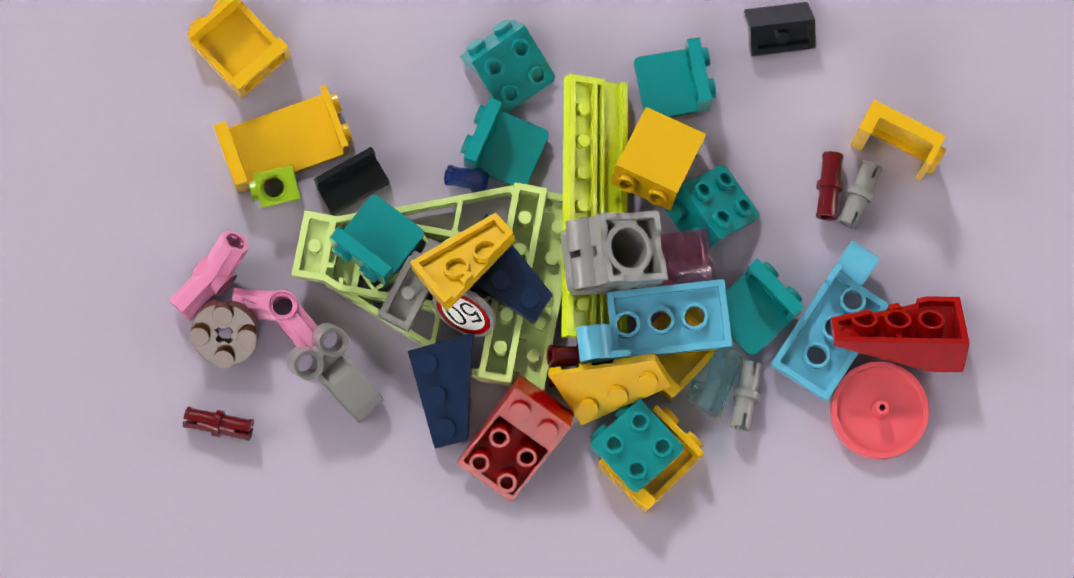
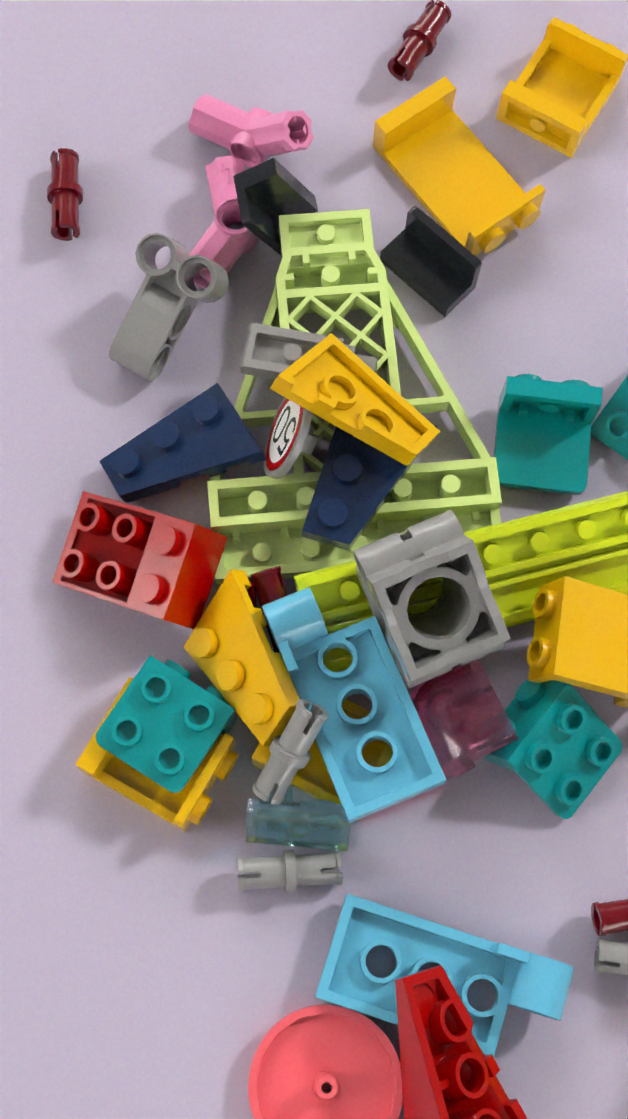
camera: 75 degrees right, 5 degrees down
plate [189,300,259,369] -> none
lime brick [249,164,301,208] -> none
teal bracket [330,195,424,286] -> none
clear blue pin [444,164,489,193] -> none
teal bracket [726,258,804,356] -> none
none -> black panel [233,158,318,256]
none -> light grey pin [252,699,329,804]
none -> dark red pin [387,0,452,81]

